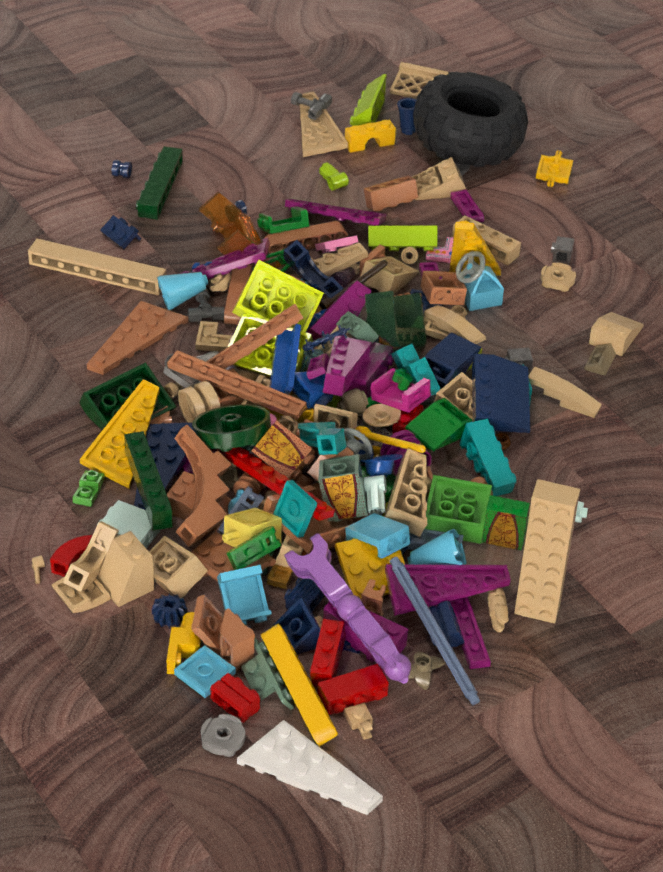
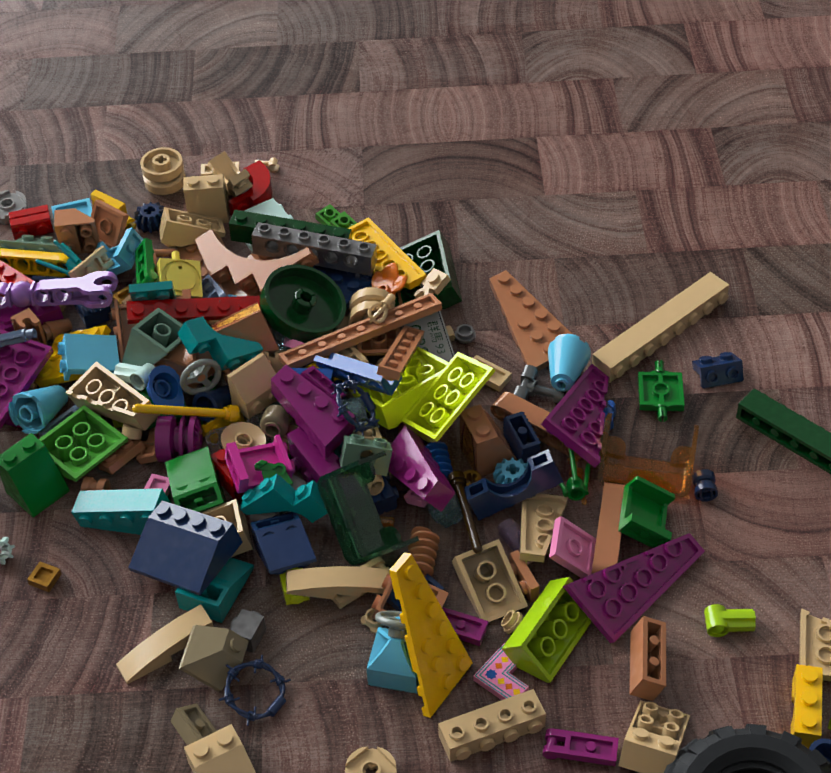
camera: 125 degrees right, 5 degrees up
none -> pearl gold plate [27,562,62,592]
none -> teal plant [36,240,82,277]
none -> tan plate [68,246,114,278]
none -> tan wheel [140,147,186,195]
none -> bright pink plate [144,474,171,497]
none -> dark tan slope [179,625,249,692]
none -> dark blue piece [218,655,291,726]
none -> flat silver brick [252,222,377,276]
none -> tan piece [367,293,396,324]
none -> orange plate [371,263,408,295]
none -> tan plate [414,268,451,299]
none -> green plate [638,360,685,422]

